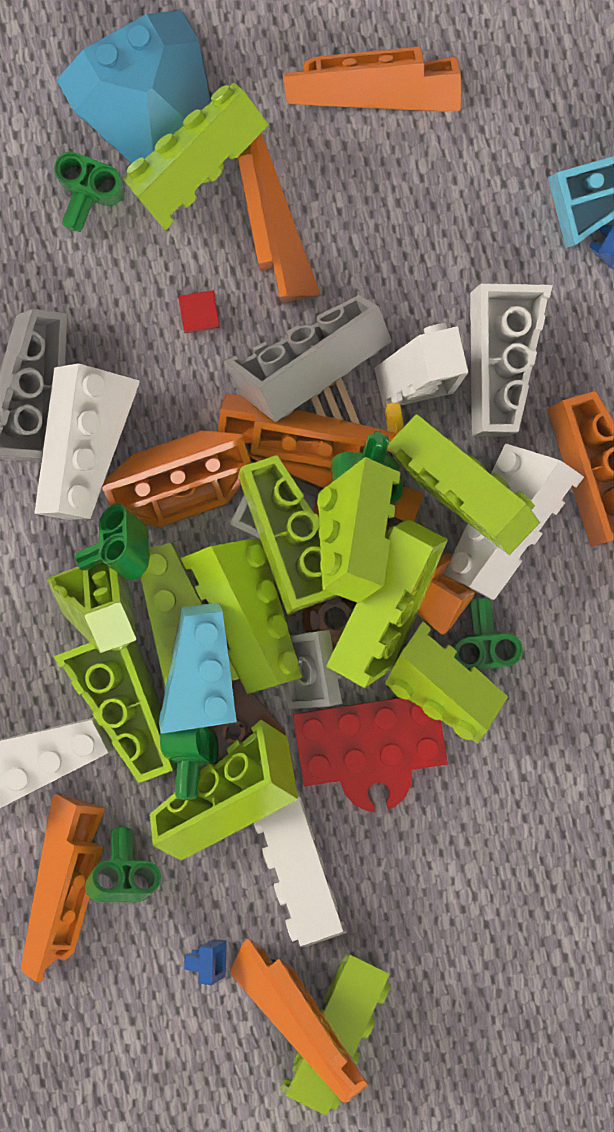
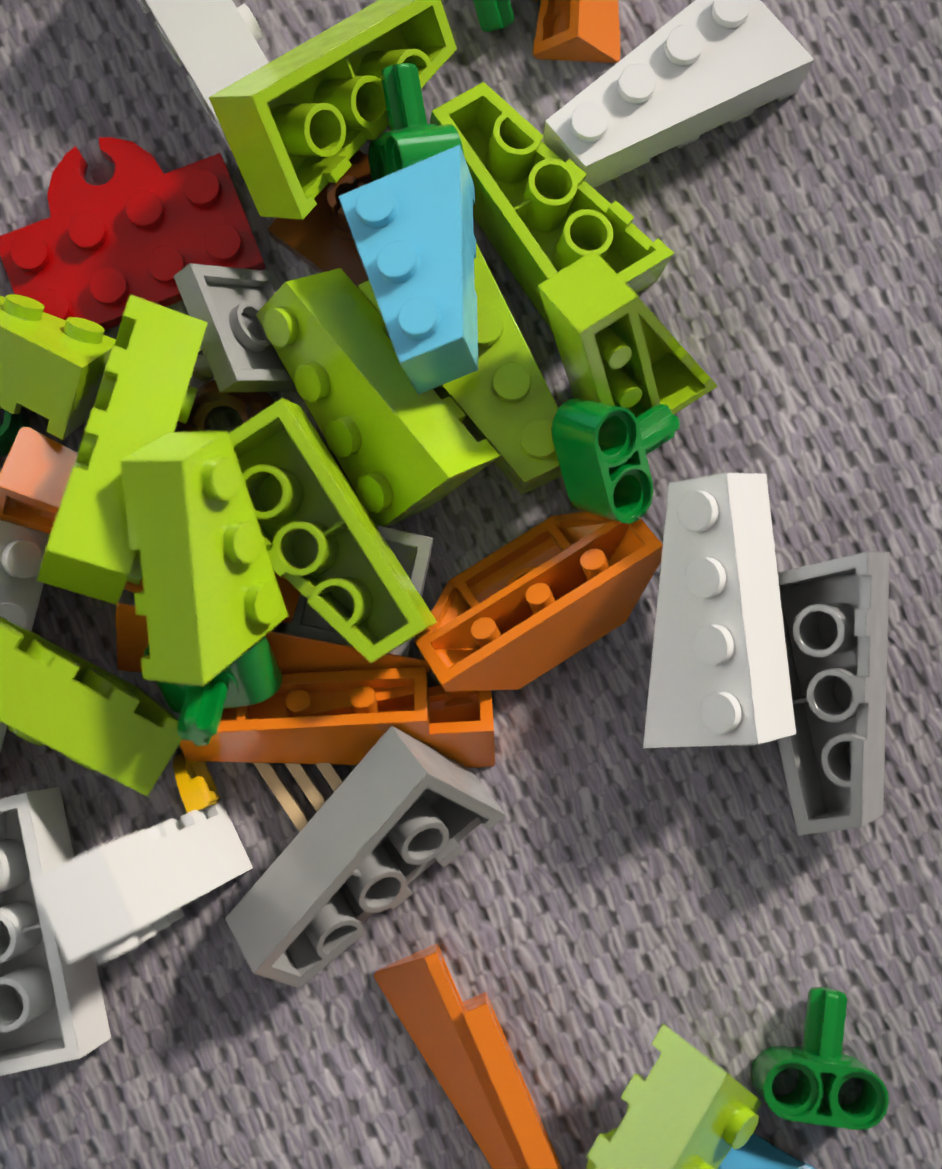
camera: 165 degrees right, 5 degrees down
red tile [178,290,220,334] -> none

